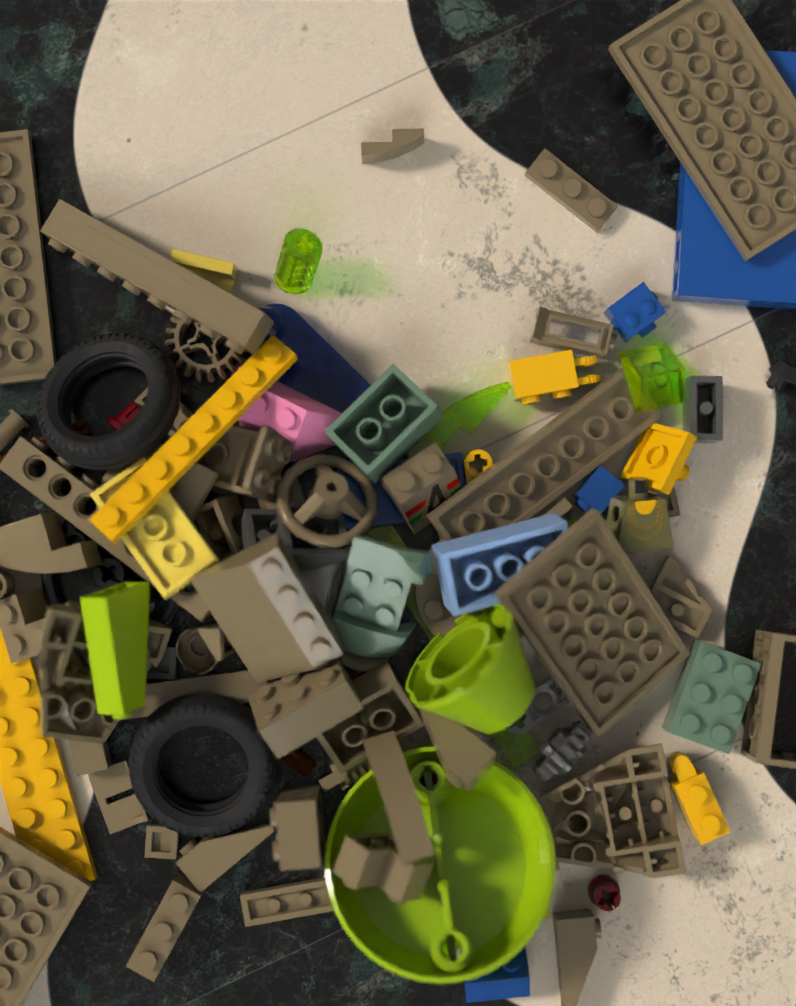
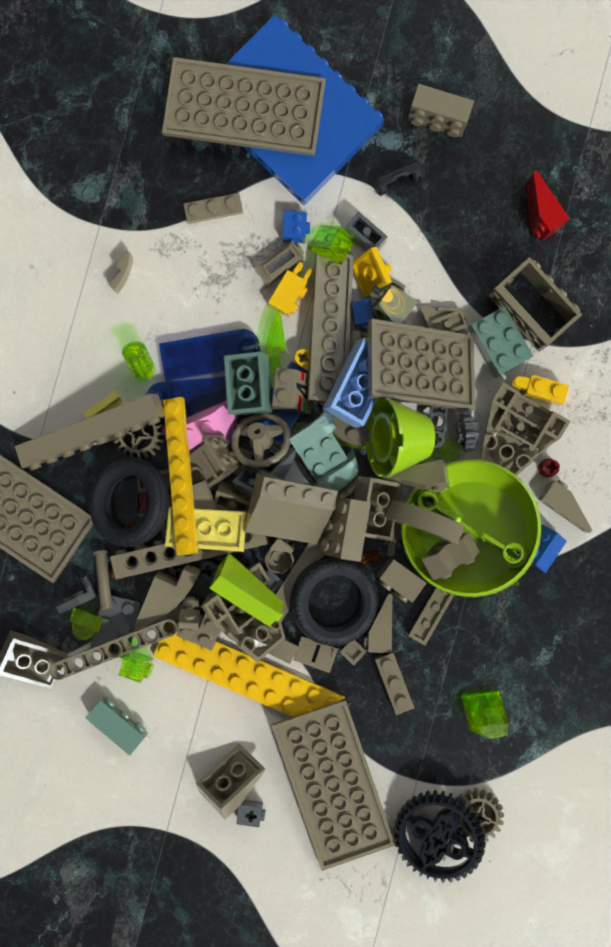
camera: 45 degrees left, 0 degrees up
none -> clear blue plate [159,329,261,382]
none -> dark tan plate [178,596,200,629]

